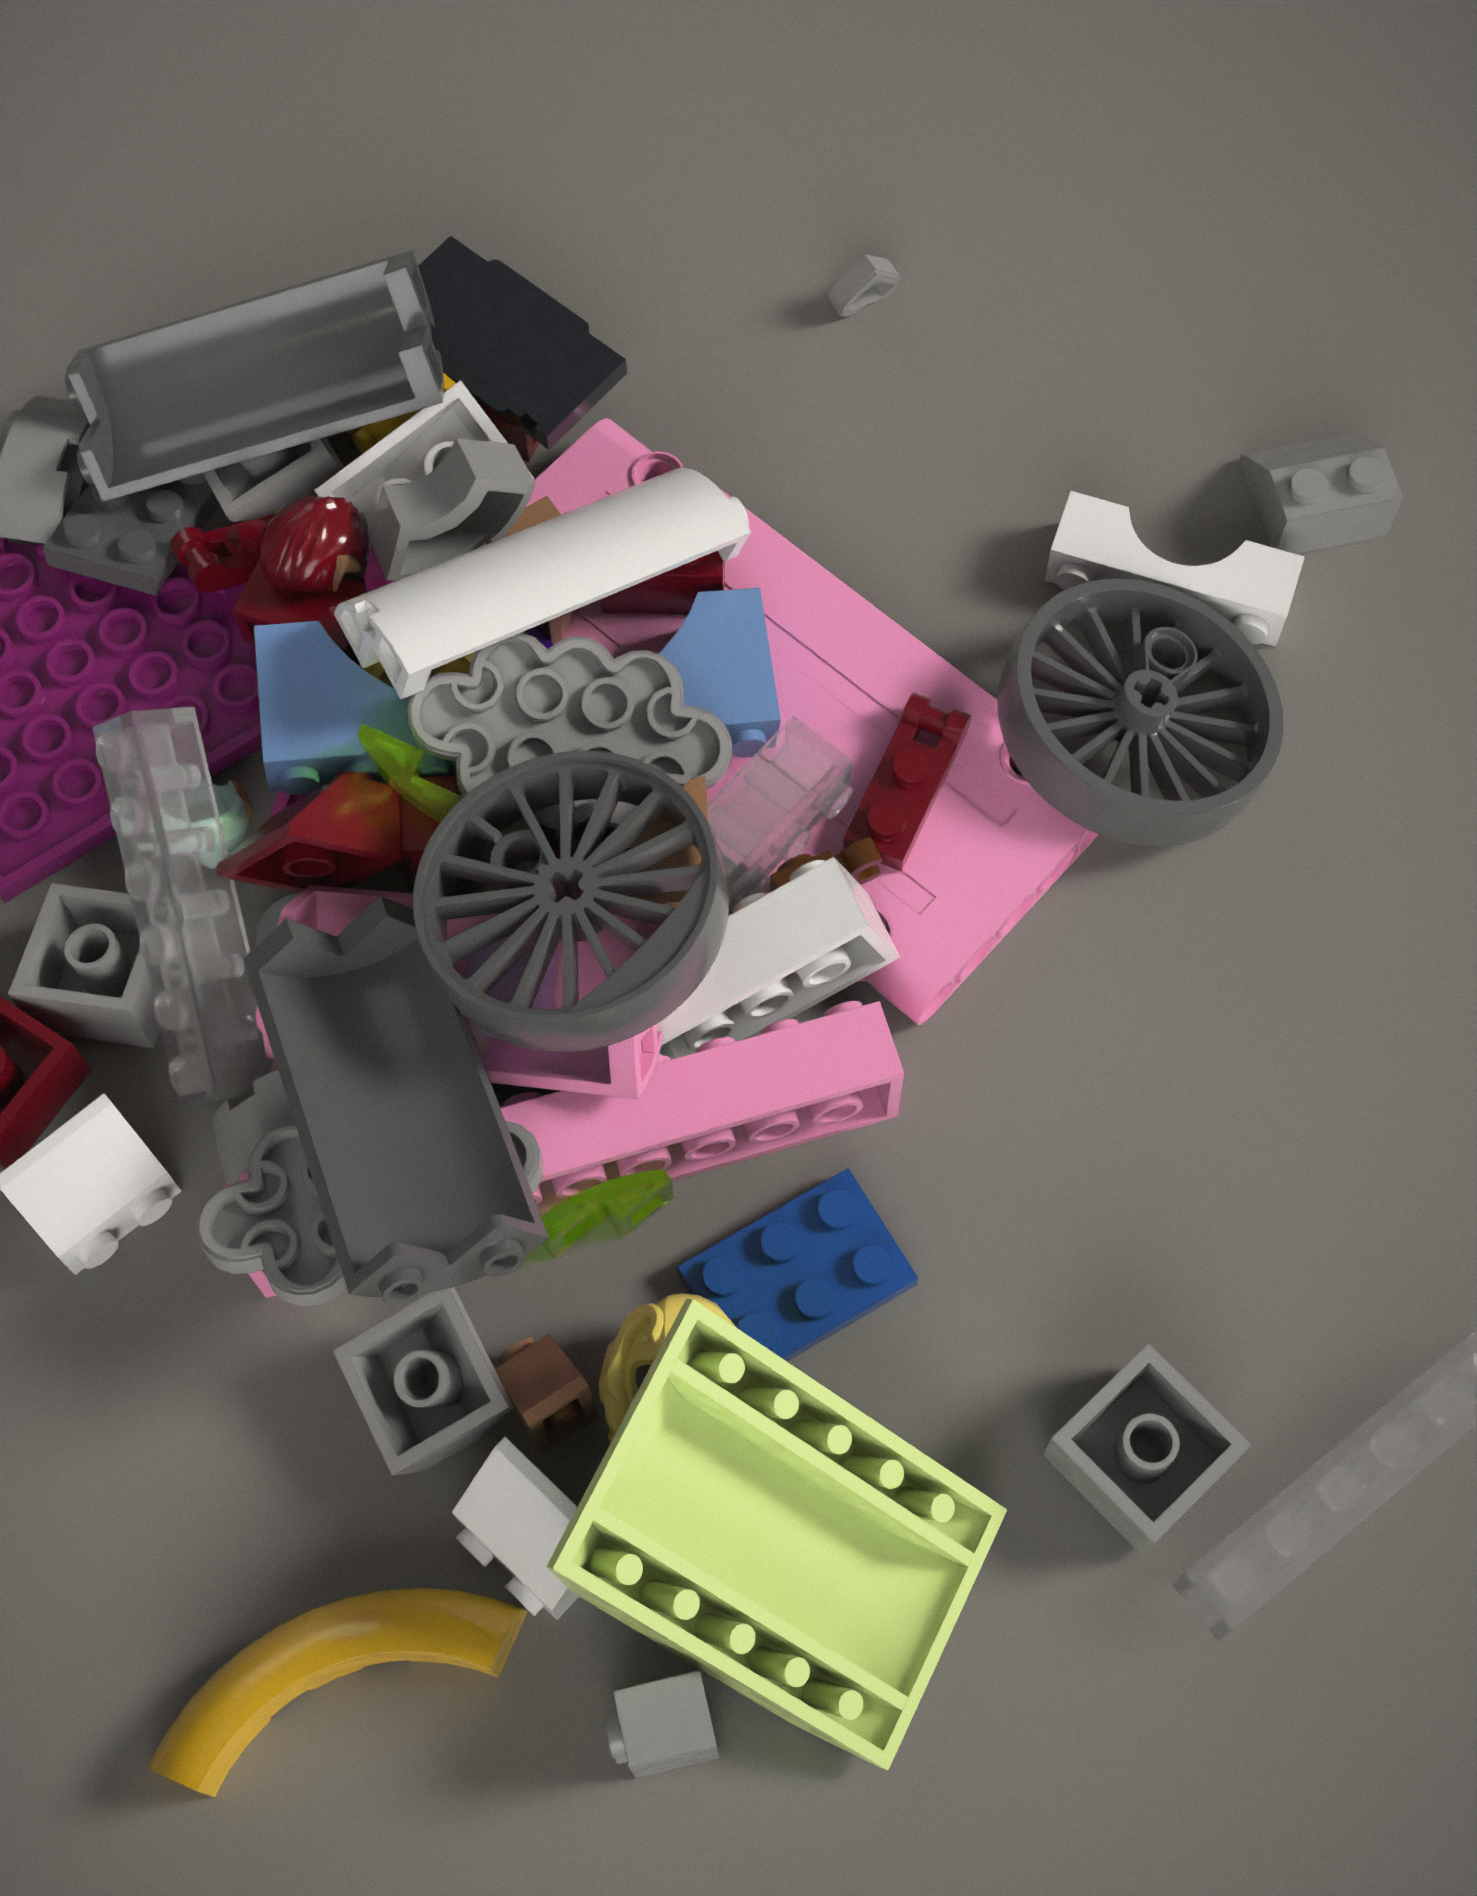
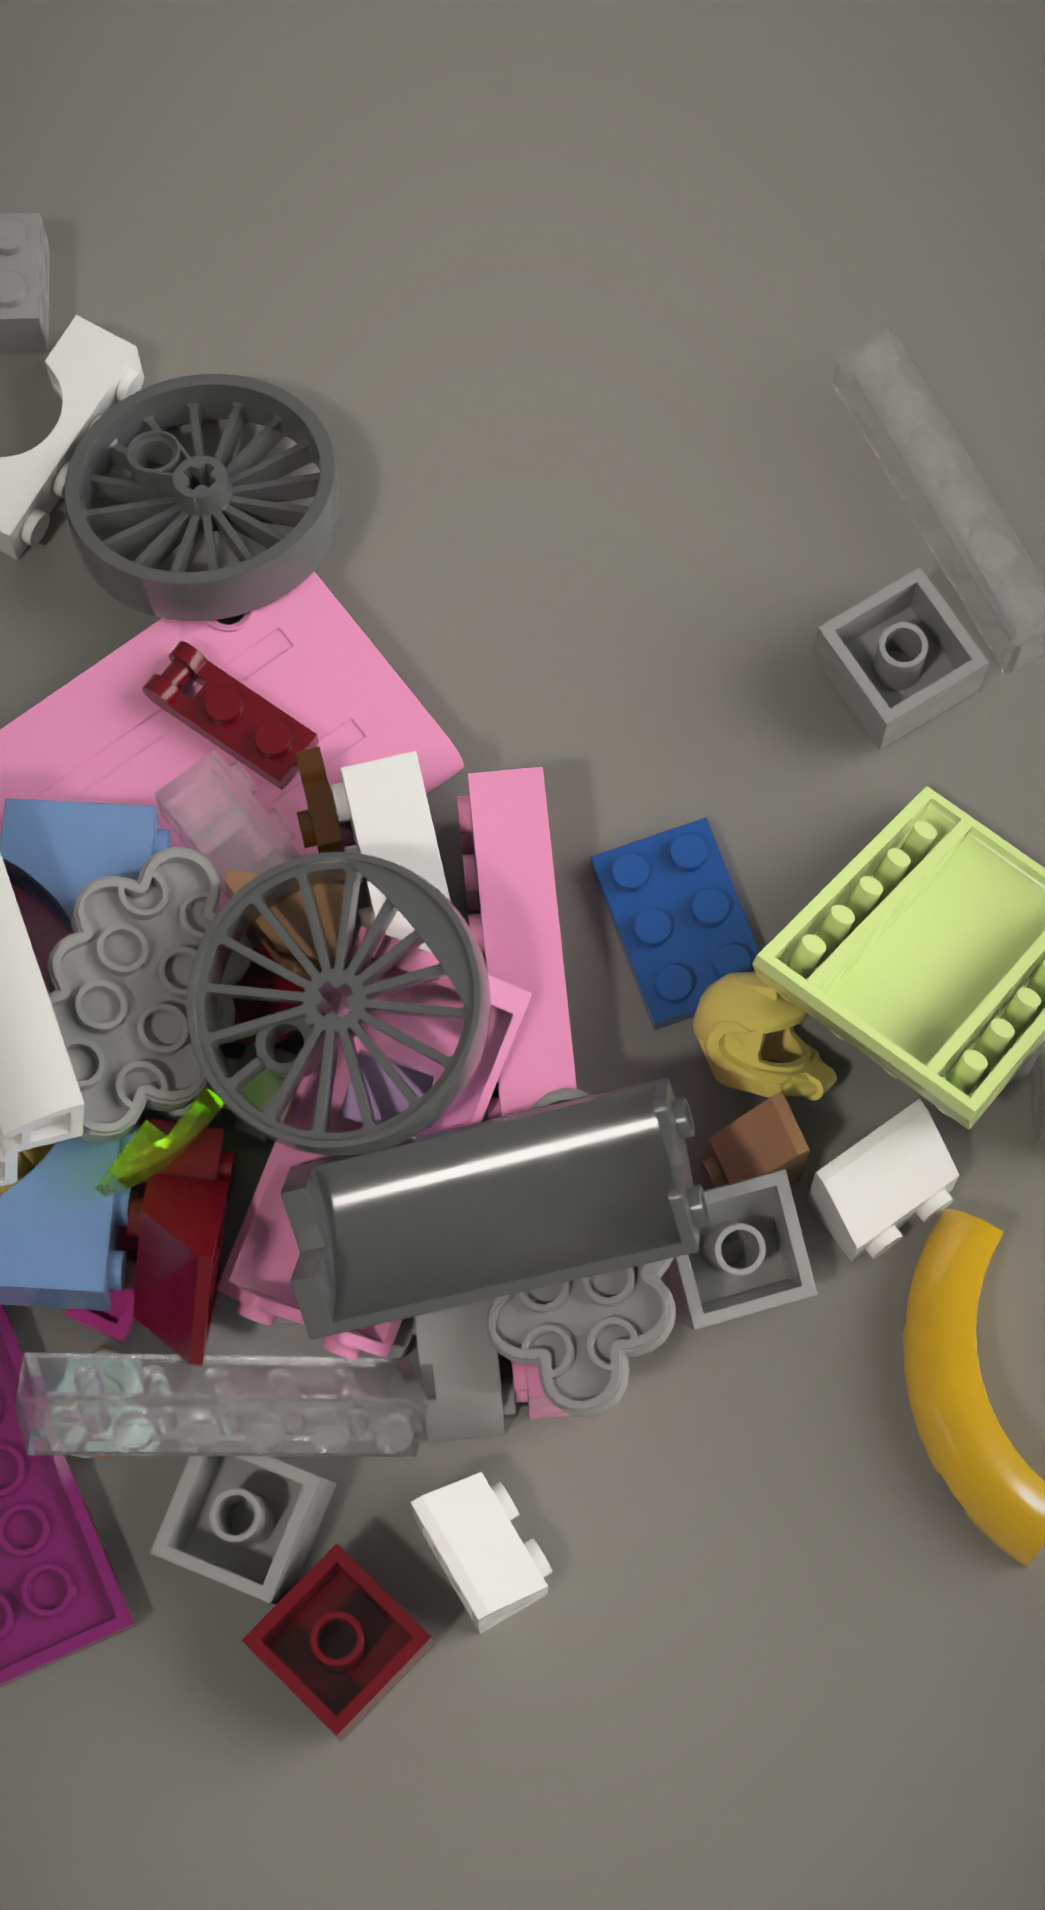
camera: 80 degrees left, 5 degrees up
clear neon green slope [541,1169,674,1260] -> none

